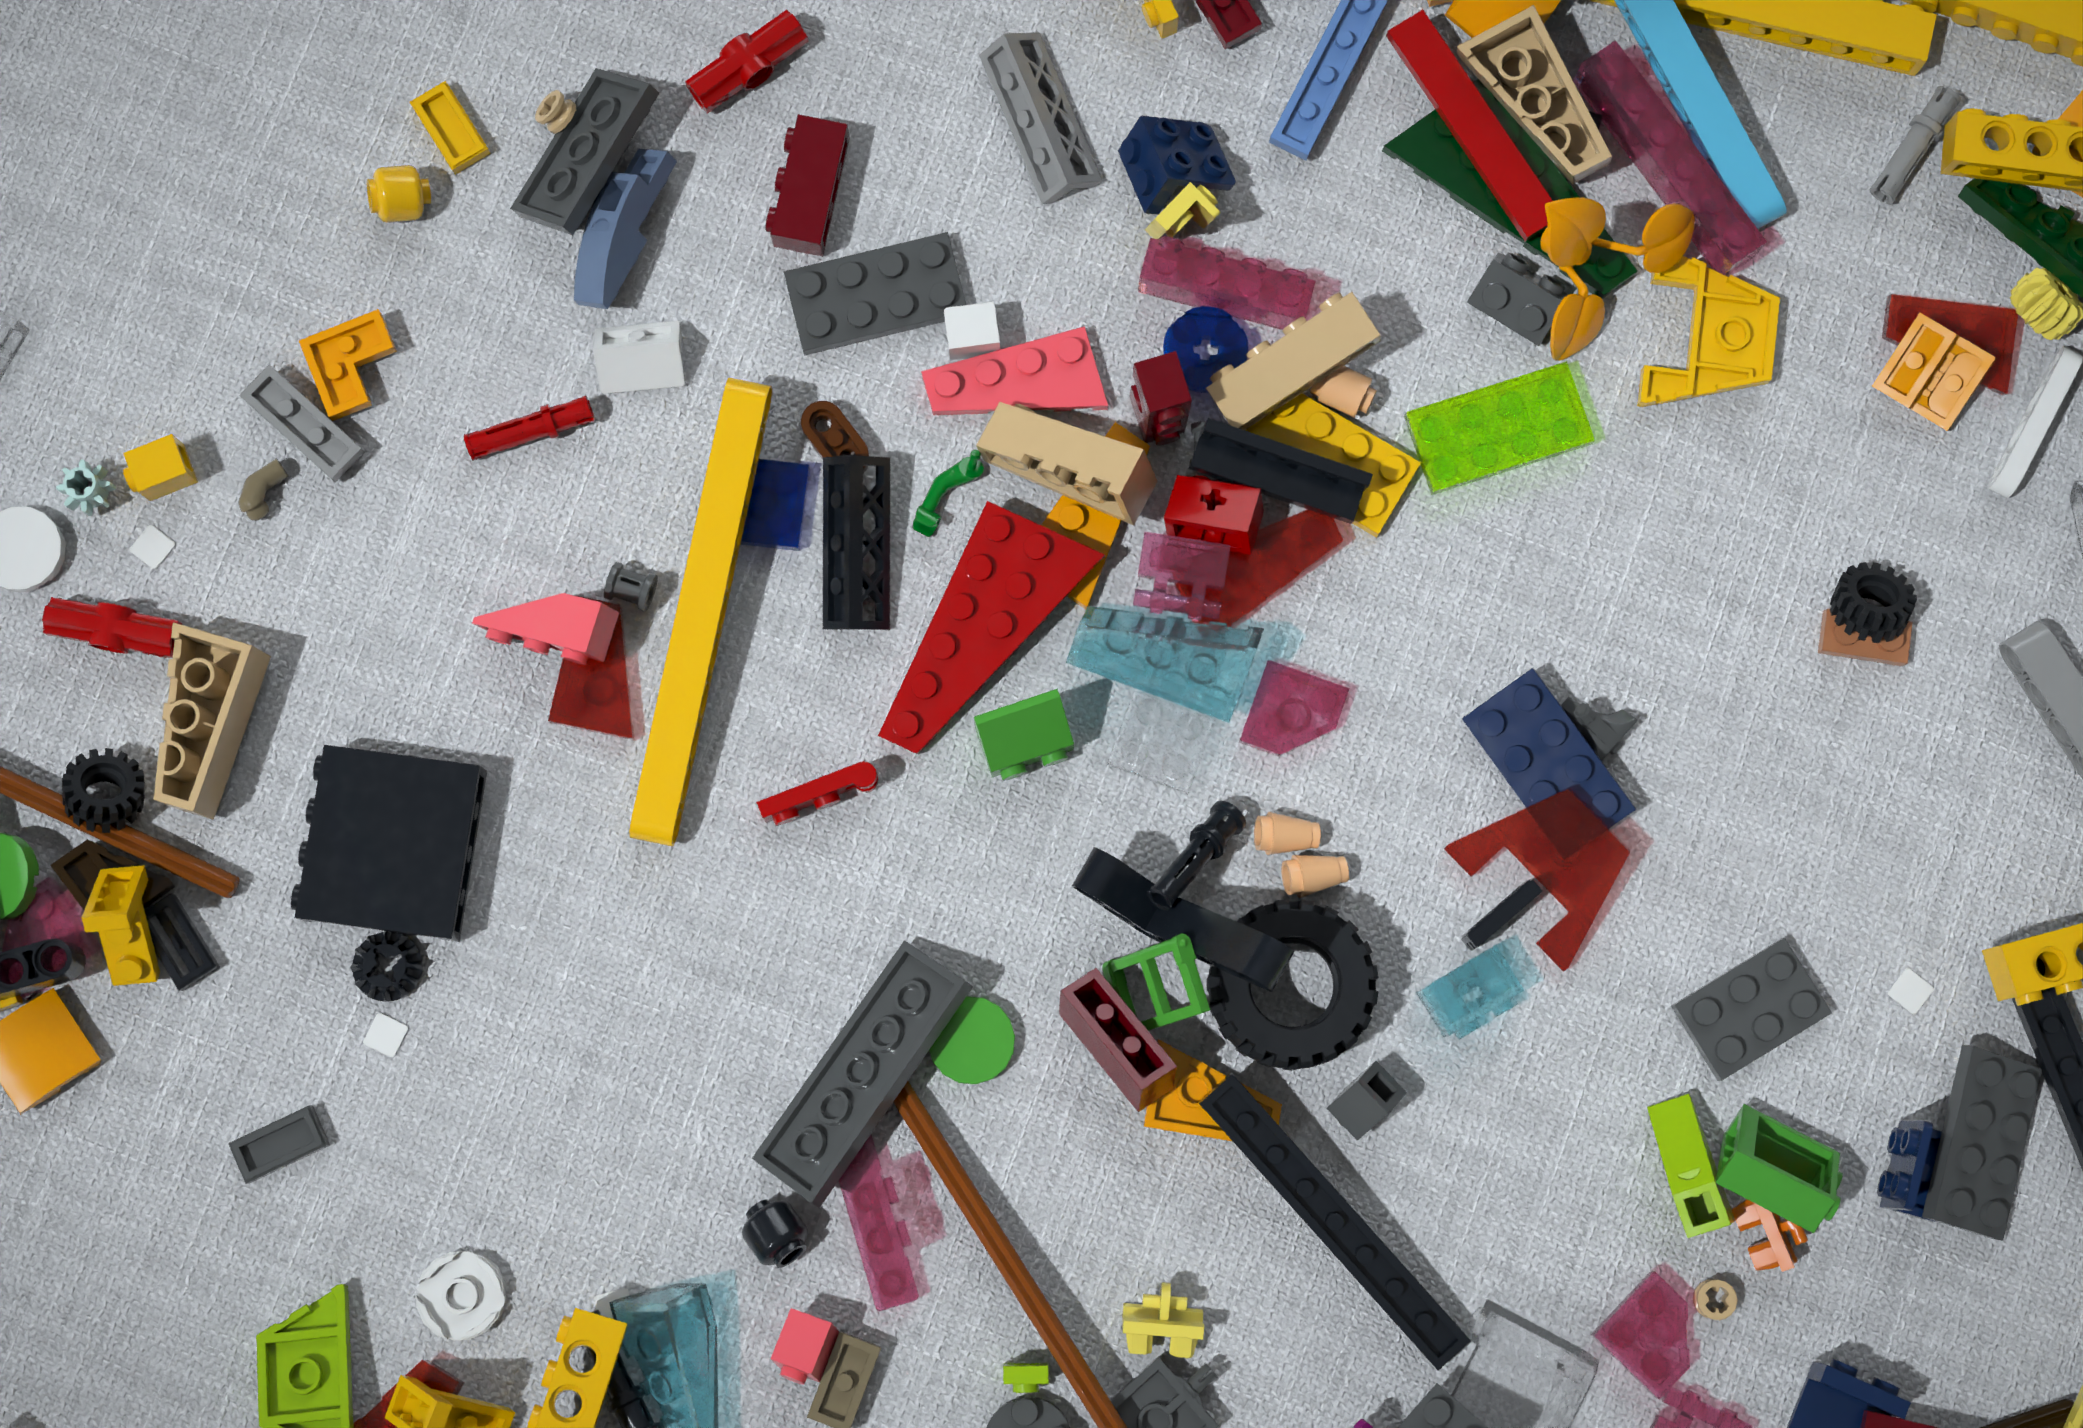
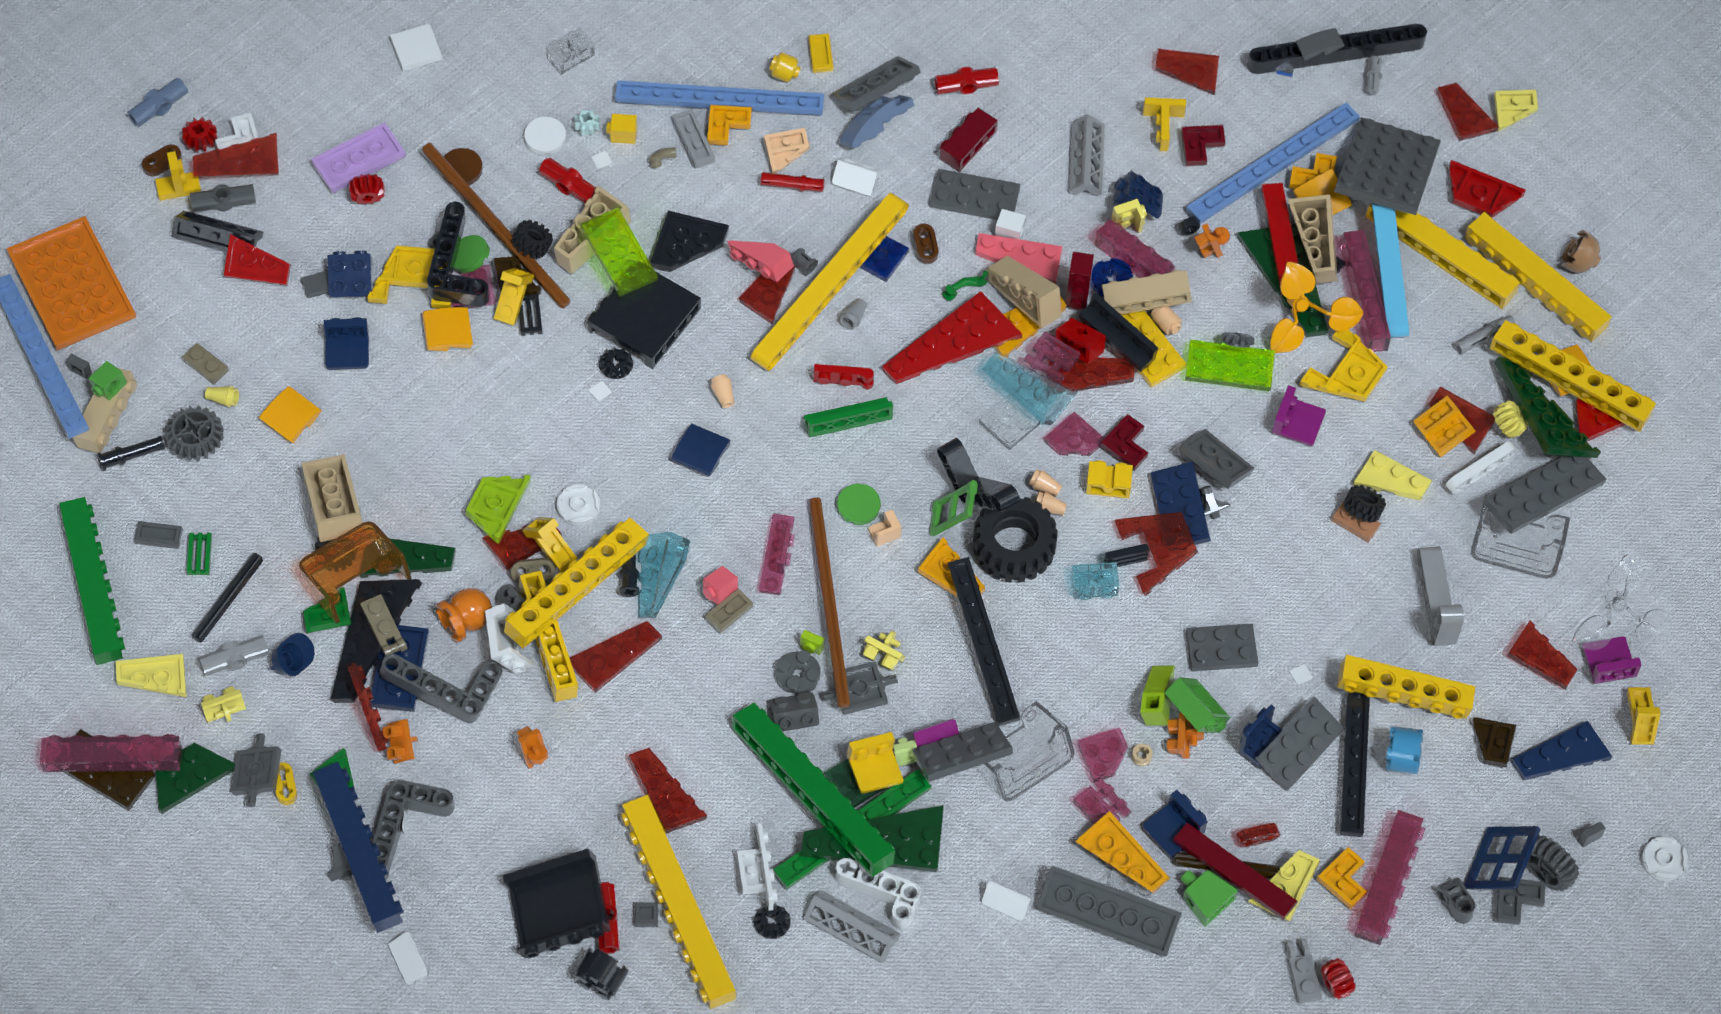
camera: 25 degrees right, 20 degrees down
dark grey tile [228,1105,330,1184] -> none
tan bush [535,90,576,134] -> none
black head [742,1199,808,1268] -> none
dark grey plate [752,940,973,1208] -> none
black fence [823,455,890,630] -> none
bright green slope [974,688,1074,781] -> none
brick [1059,968,1177,1112] -> none
black pin [1147,801,1246,911] -> none
dark grey brick [1326,1061,1407,1141] -> none
dark grey bracket [1467,252,1568,346] -> none
none -> clear neon green plate [580,208,658,296]
none -> medium blue plate [615,80,824,115]
none -> black plate [650,210,729,271]
none -> dark blue slope [671,423,731,476]
none -> light nougat cone [711,374,735,408]
none -> light nougat wing [764,128,809,174]
none -> green fence [804,397,893,438]
none -> light grey cone [840,298,867,329]
none -> light nougat panel [869,509,902,547]
none -> yellow brick [1086,460,1133,499]
none -> dark red plate [1100,414,1149,471]
none -> black tile [1178,217,1201,236]
none -> dark grey plate [1179,429,1254,489]
none -> orange hips [1194,223,1230,258]
none -> dark grey gear [1220,332,1255,348]
none -> clear red beam [1236,823,1280,848]
none -> magenta bracket [1272,385,1326,446]
none -> light yellow wing [1353,450,1432,501]

